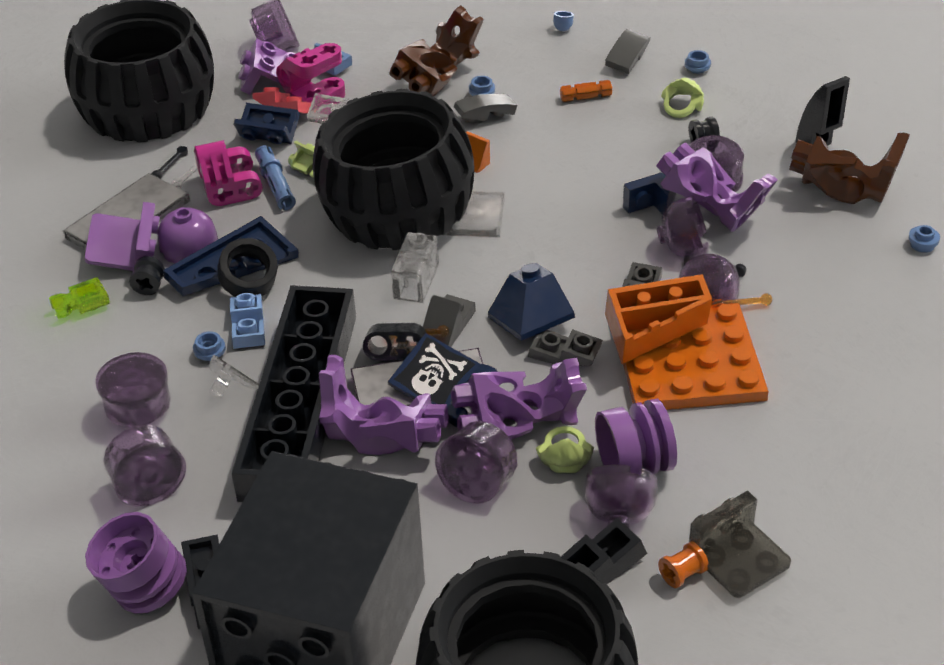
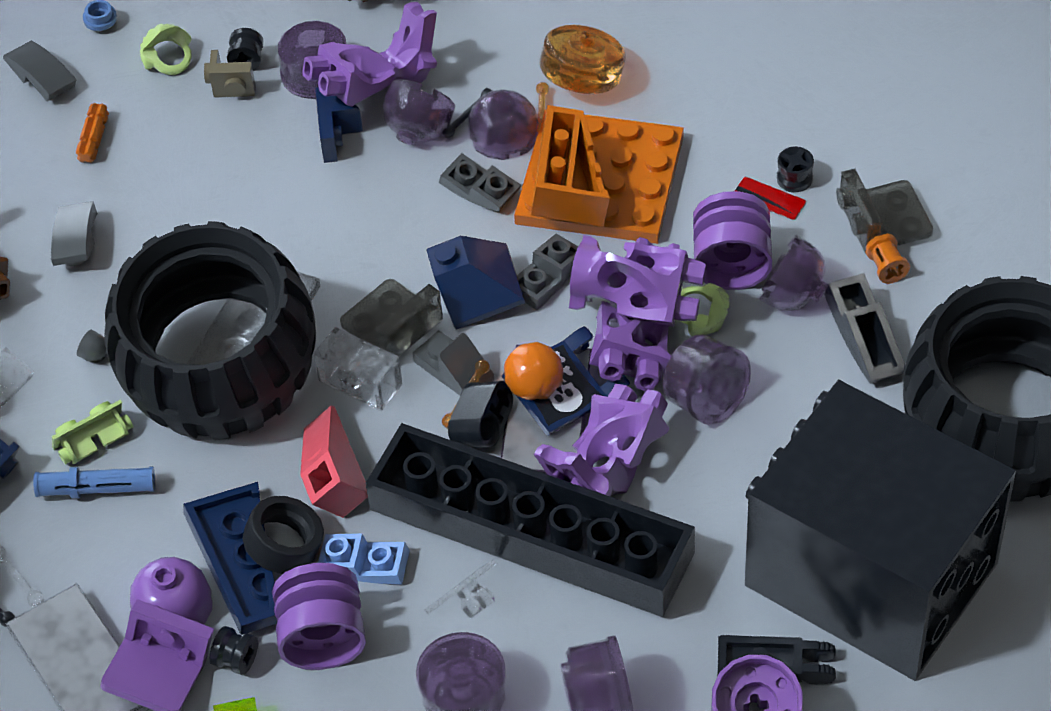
camera: 70 degrees left, 10 degrees up
medium blue plate [193,331,226,361] -> none
dark pink piece [194,140,263,206] -> none
medium blue plate [469,76,495,96] -> none
none -> dark tan bracket [204,50,256,98]
none -> medium lavender wheel [272,563,366,670]
none -> coral slope [300,405,368,518]
none -> clear smoke bracket [340,279,443,364]
none -> orange hair [504,342,564,400]
none -> clear orange wheel [539,25,626,94]
none -> medium lavender hips [569,235,707,327]
none -> red sticker [735,177,806,220]
none -> black wheel [777,146,814,193]

